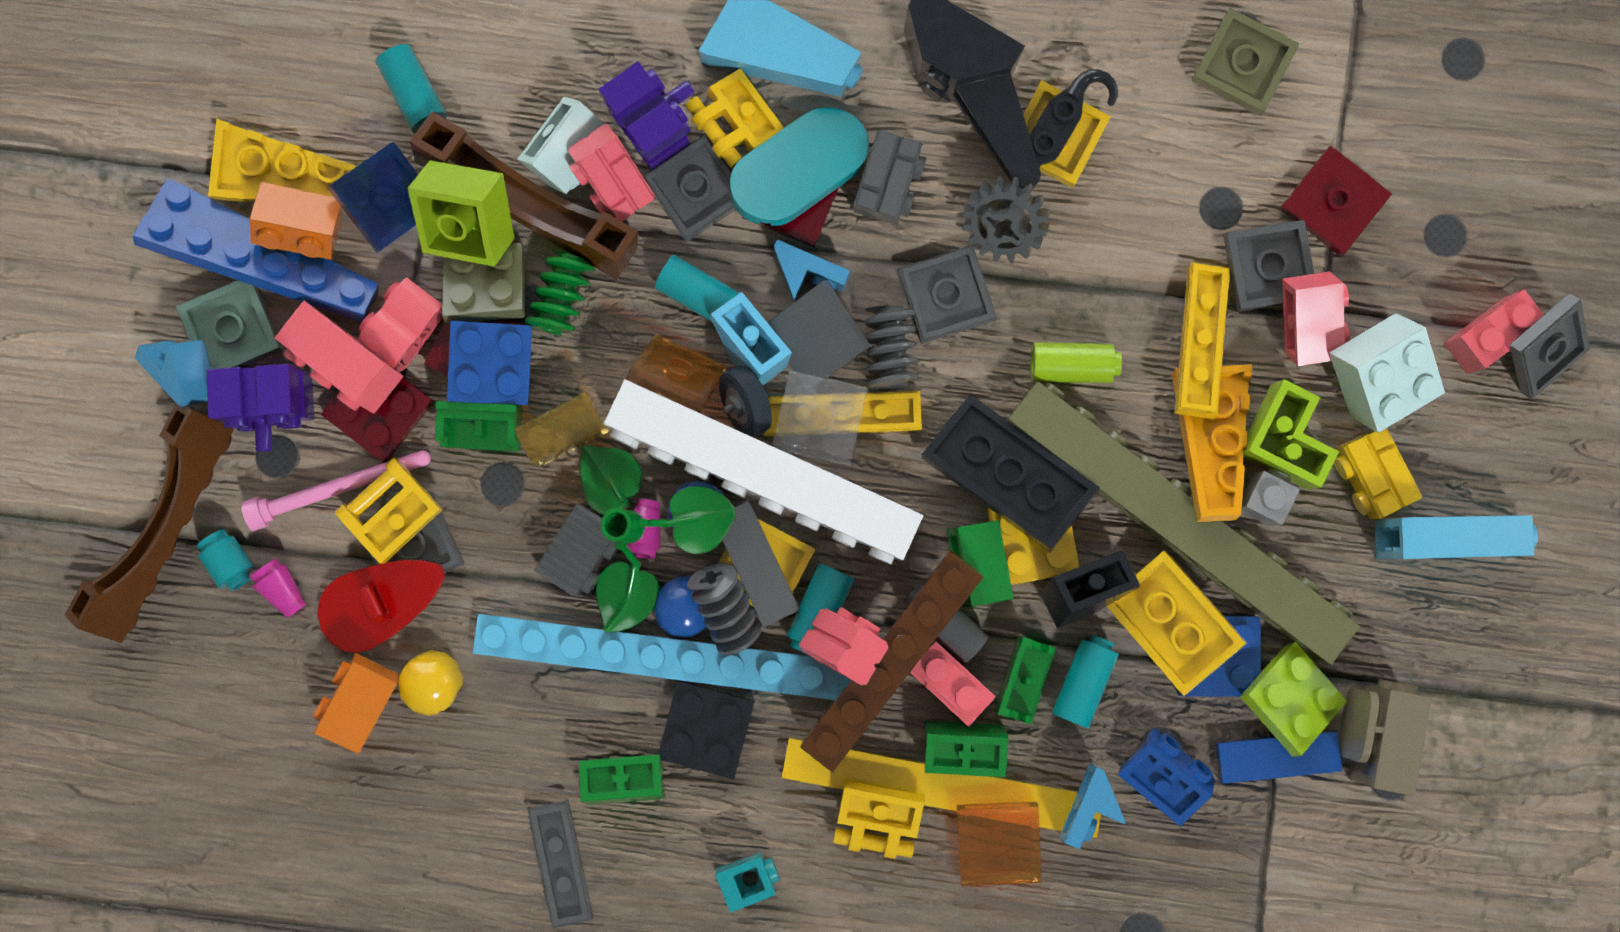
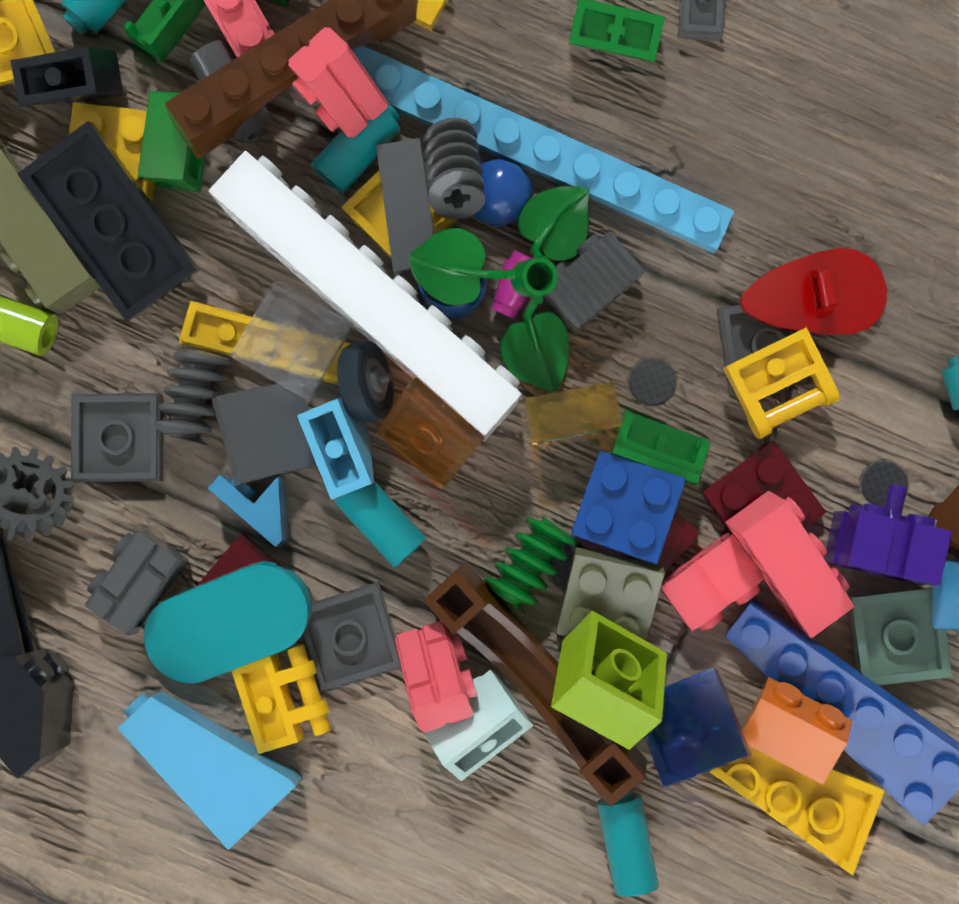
camera: 165 degrees left, 0 degrees up
bright pink piece [241,450,431,532] -> none
dark pink cone [249,558,306,618] -> none
orange brick [312,653,399,754] -> none
yellow hair [398,650,463,716] -> none
dark purple brick [598,61,695,170] -> none
black plate [658,680,755,780] -> none

